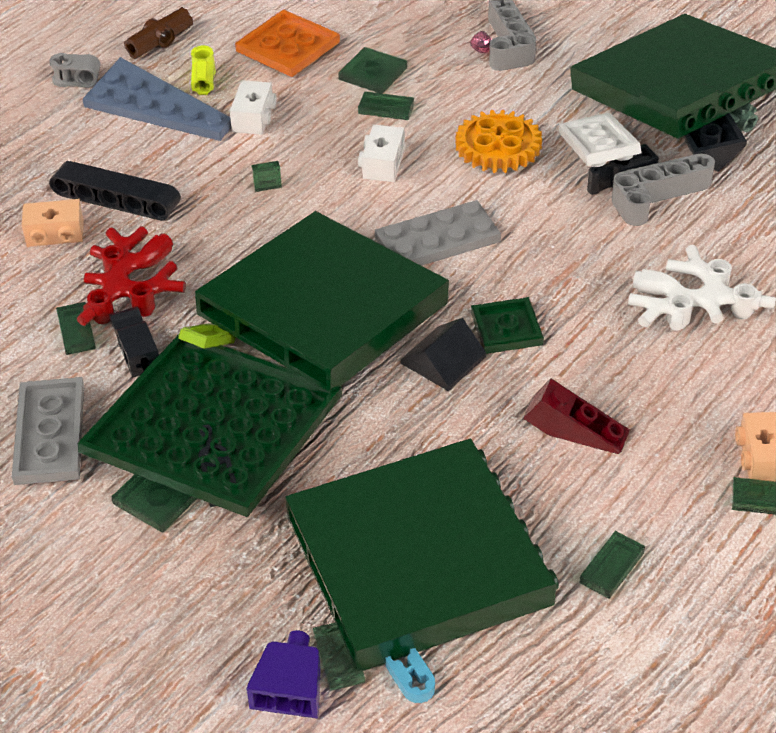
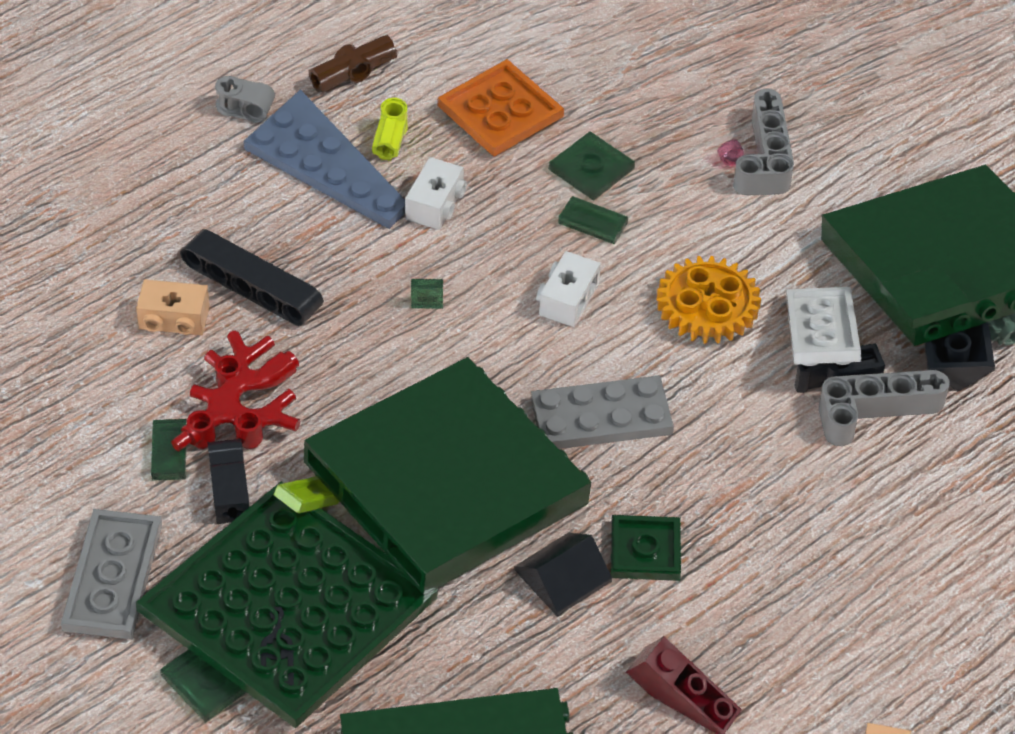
camera: 10 degrees right, 5 degrees up
white plant [628,245,776,331] -> none

